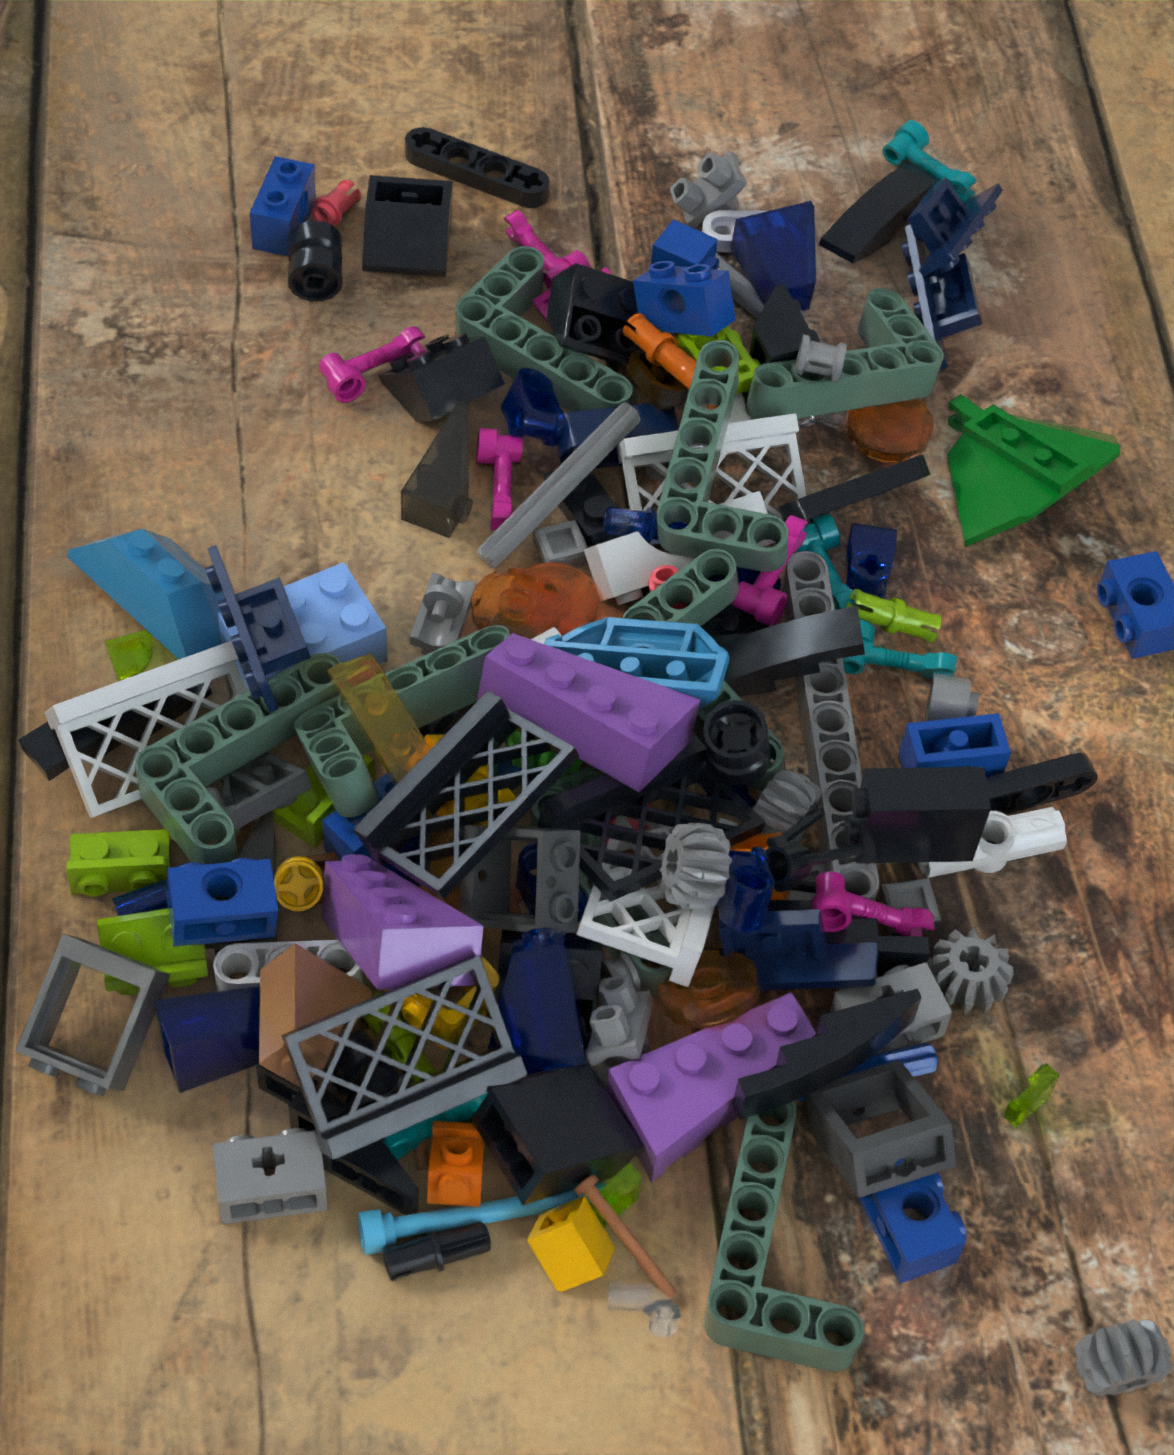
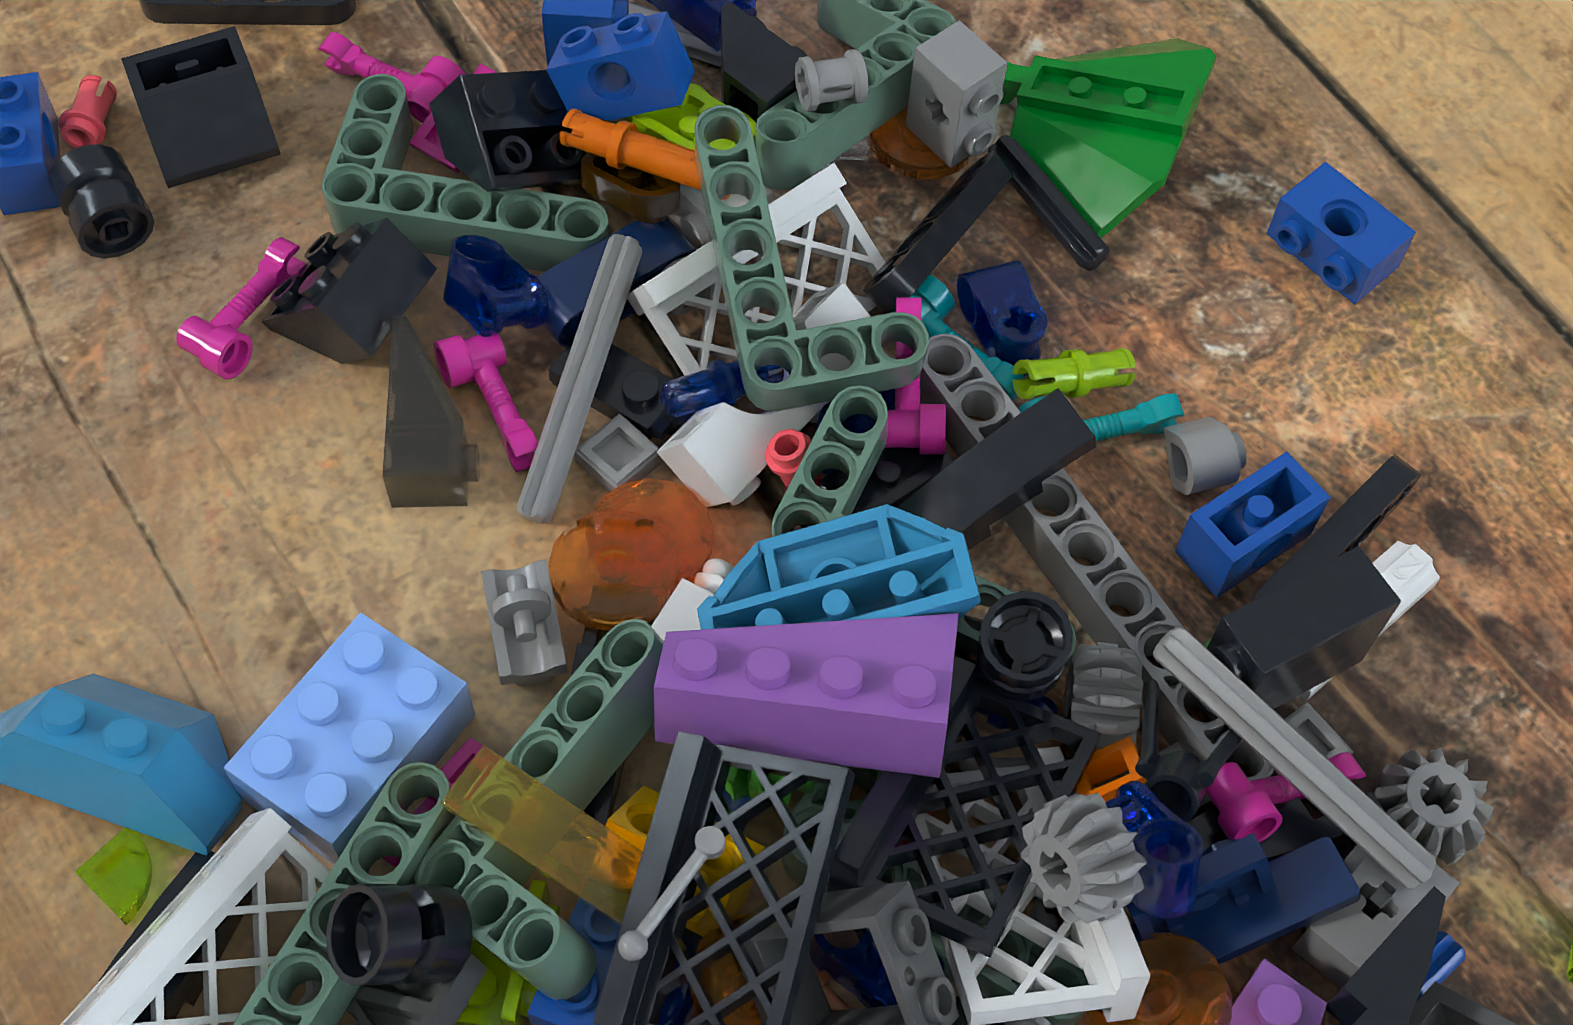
camera: 25 degrees left, 5 degrees up
dark blue bracket [205,545,311,713] -> none
none -> black wheel [326,884,473,986]
none -> light grey hinge [618,826,725,961]
none -> light grey brick [905,20,1007,168]
none -> black axle [987,135,1109,271]
none -> light grey axle [1153,626,1437,890]

